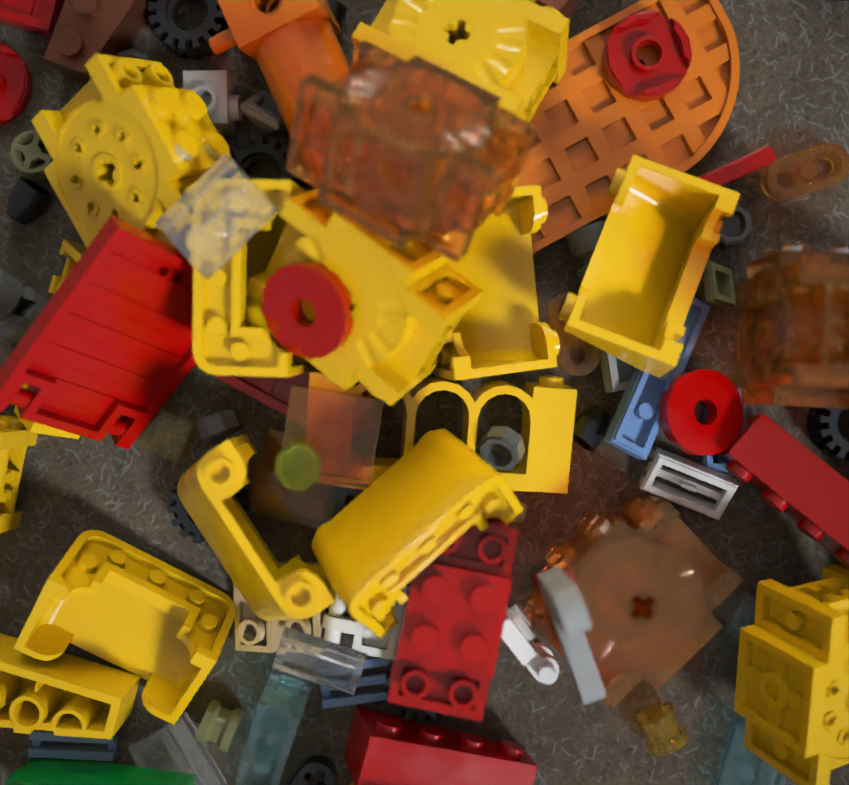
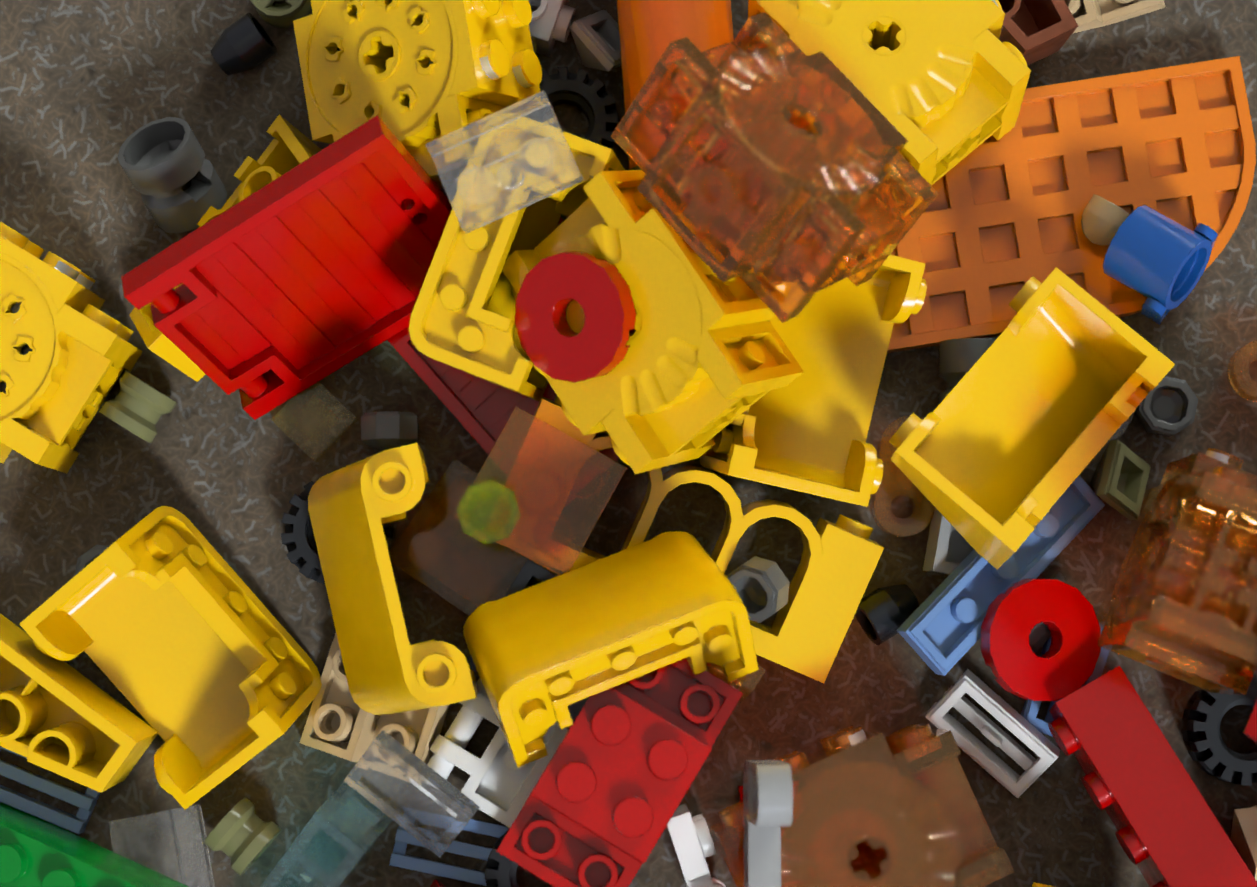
camera: 15 degrees right, 5 degrees down
red tile [602,10,692,102] -> none
red tile [697,146,777,187] -> none
none -> olive wheel [99,370,177,443]
none -> tan hinge [1081,194,1130,246]
none -> blue piece [1103,205,1218,325]

